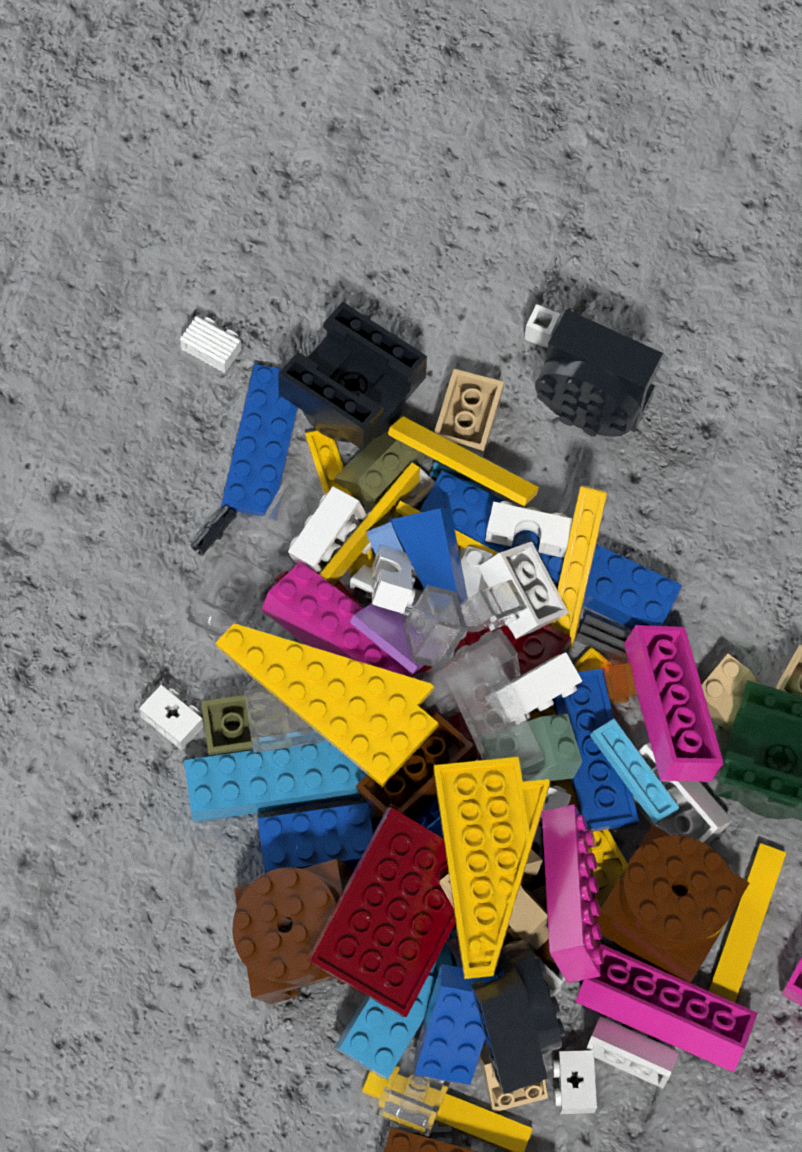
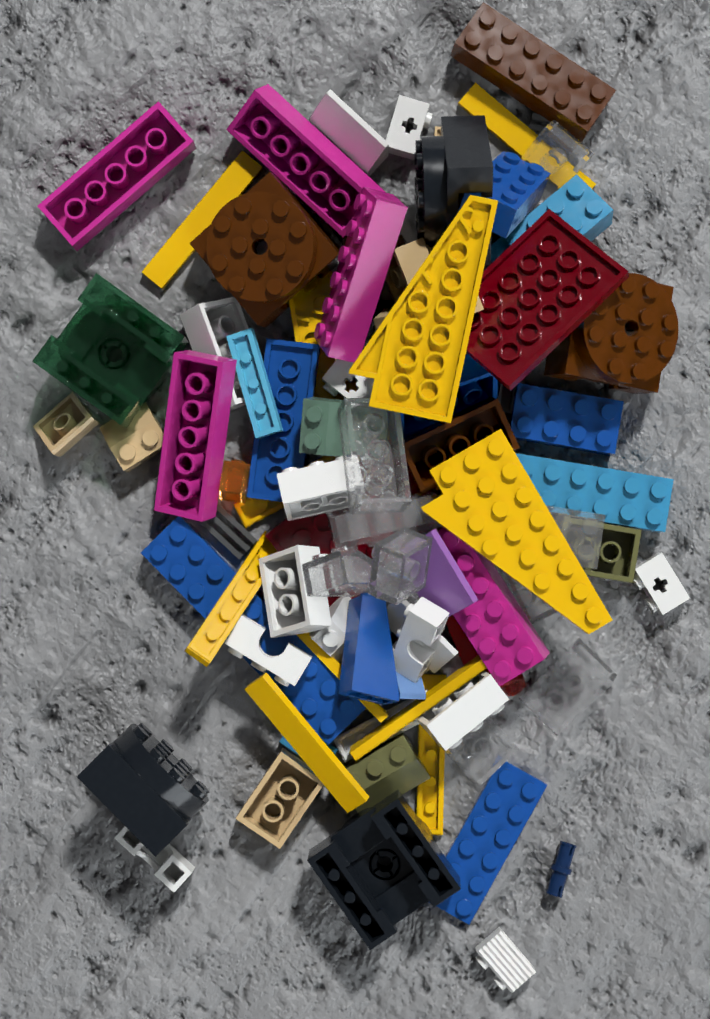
camera: 155 degrees left, 20 degrees up
black pin [190,506,237,556] -> none
none -> dark blue pin [545,841,577,898]

